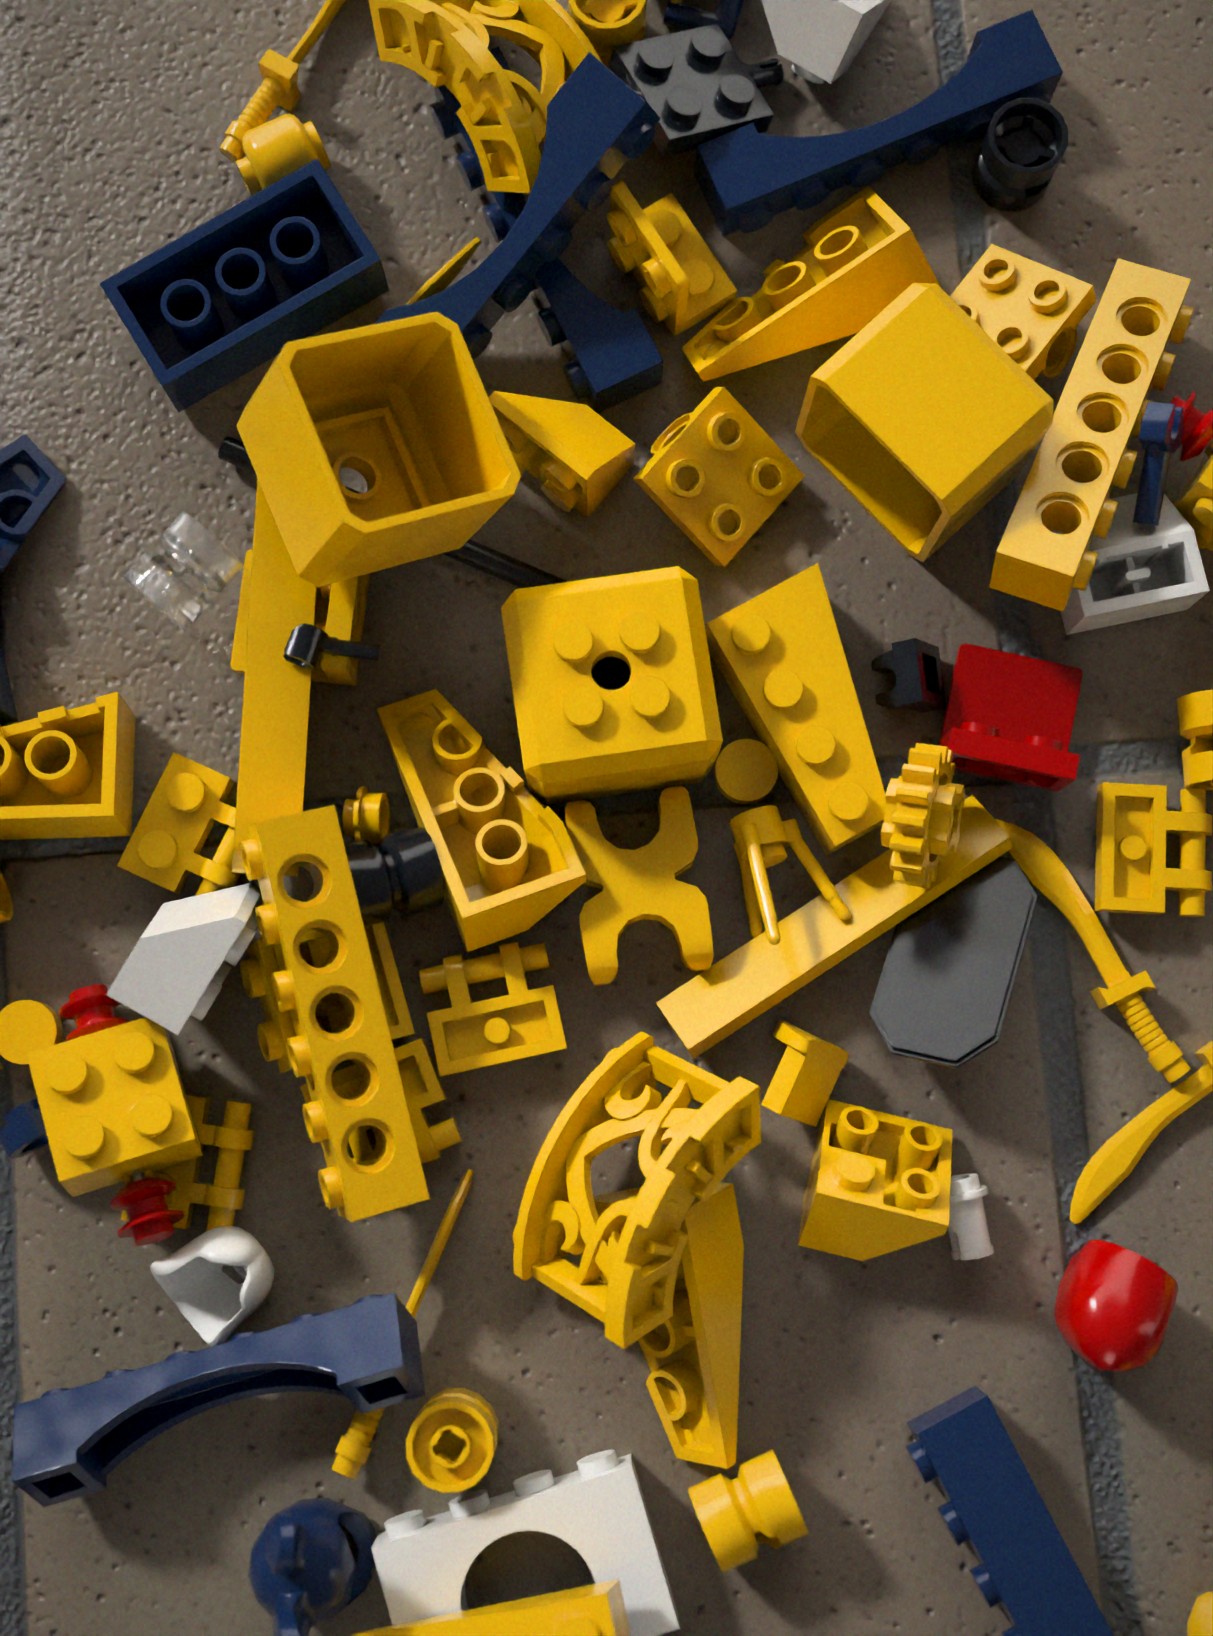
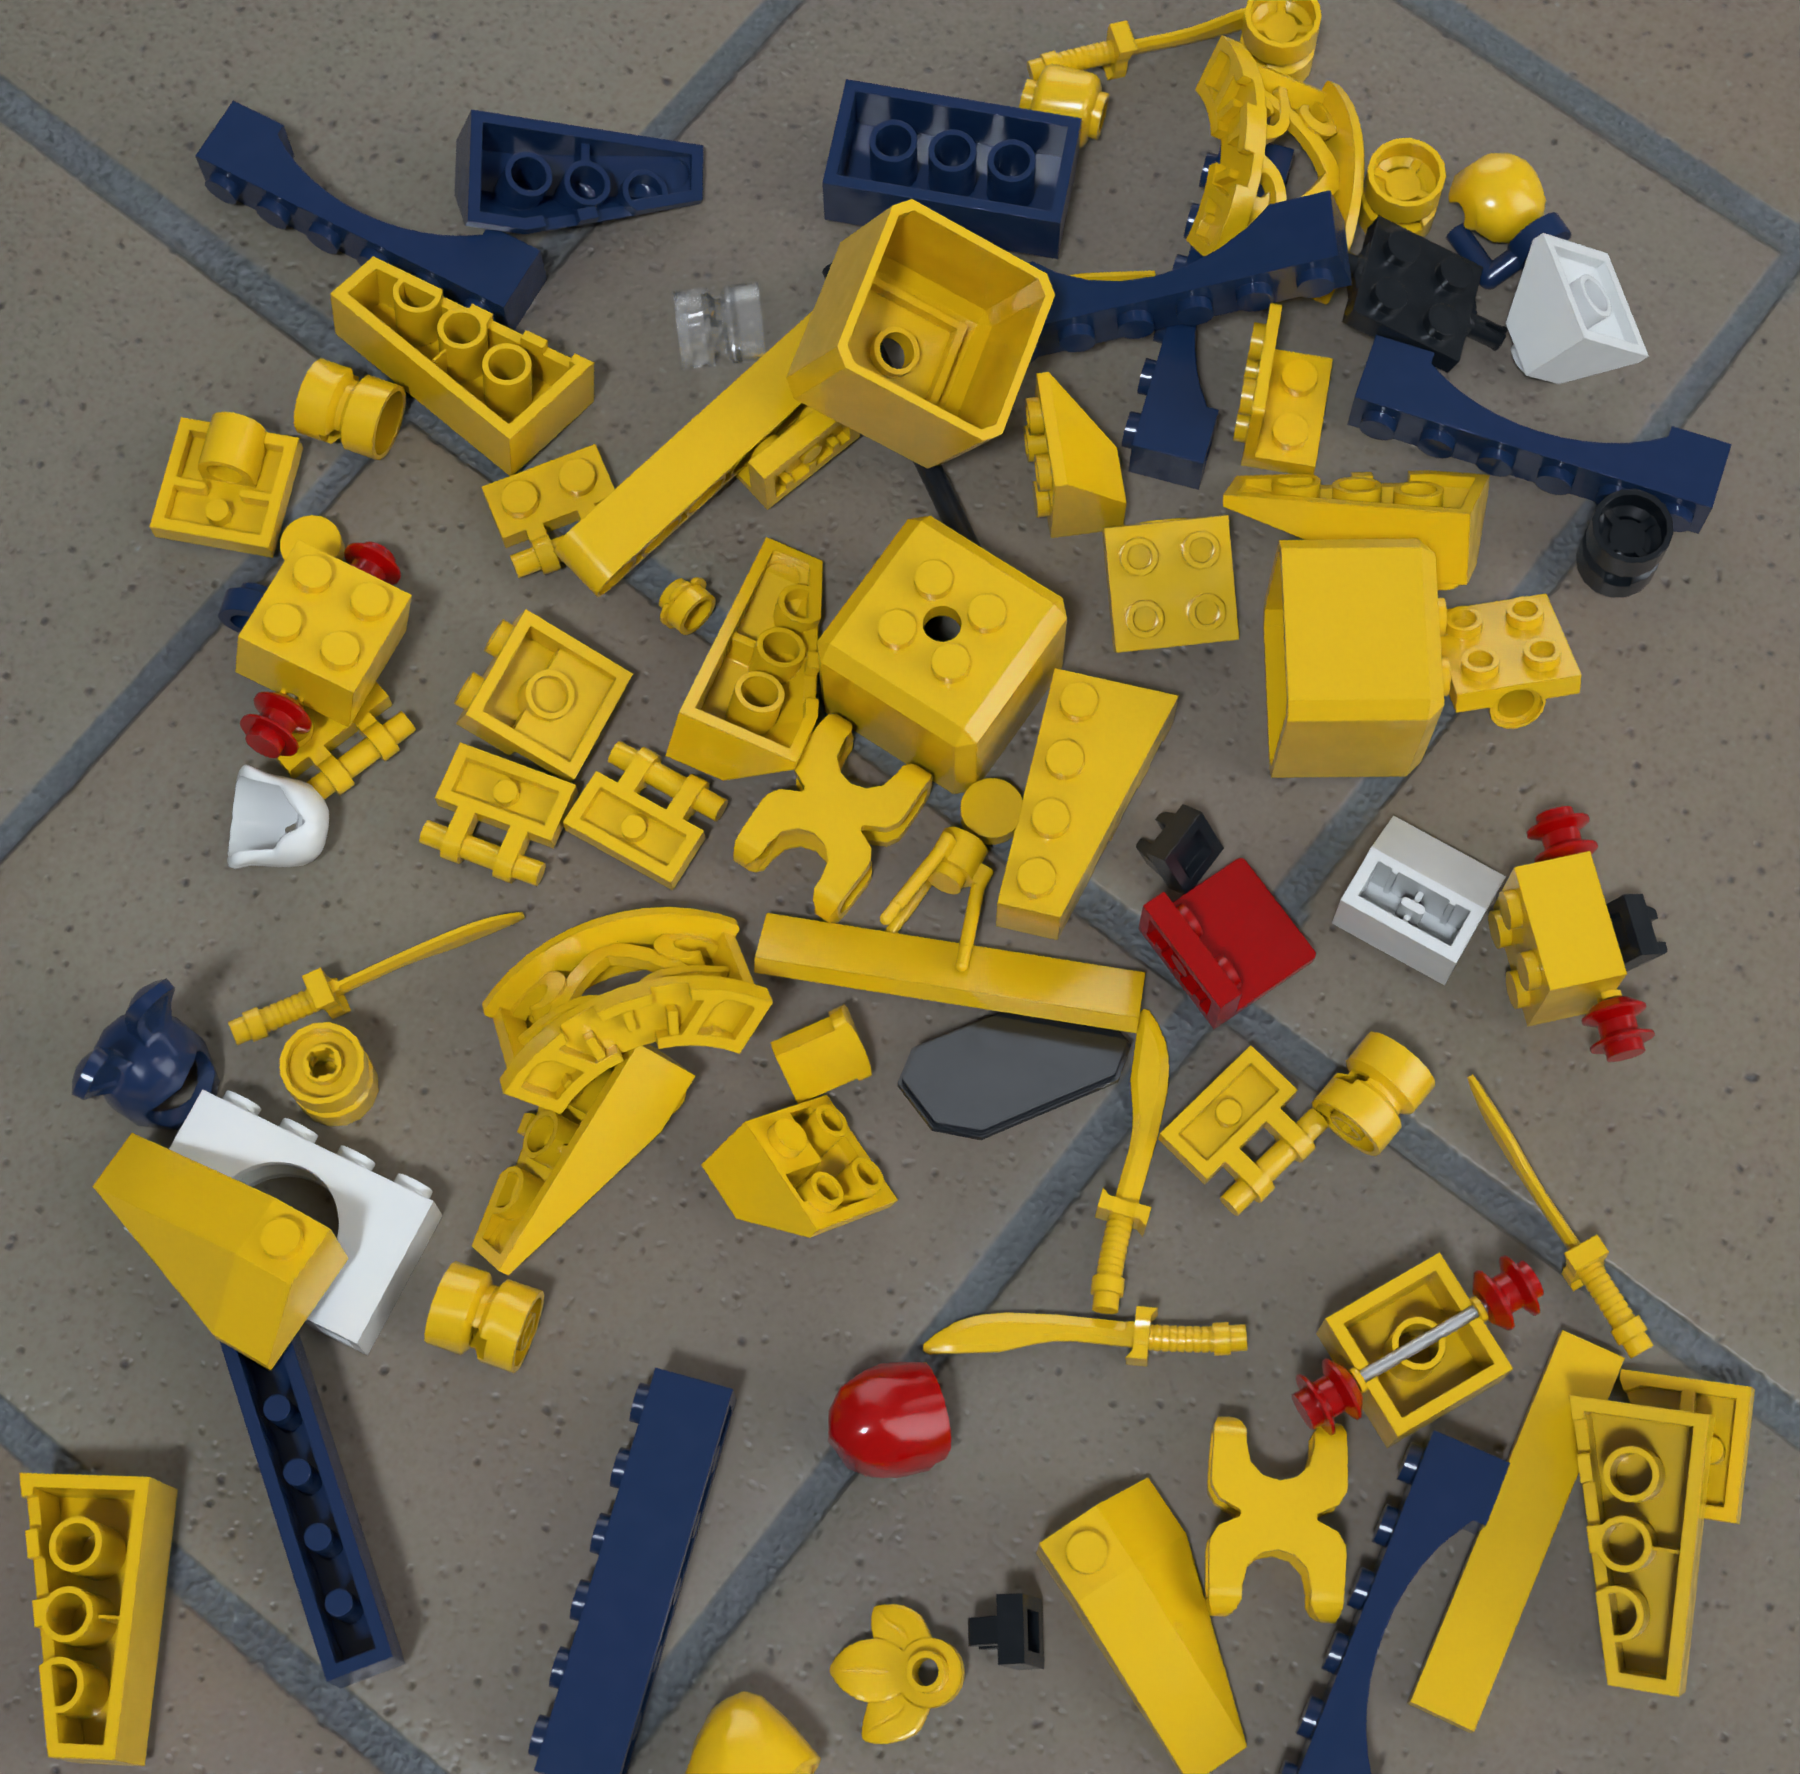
camera: 45 degrees right, 10 degrees down
dark blue arch [12,1292,426,1507] -> none
white slope [106,883,261,1035] -> none
yellow brick [240,805,430,1222] -> none
black hand [284,624,380,670] -> none
black wheel [344,827,444,927] -> none
yellow gear [881,743,965,888] -> none
white pin [948,1173,994,1260] -> none
yellow brick [989,258,1194,612] -> none
dark blue bar [1133,401,1184,526] -> none

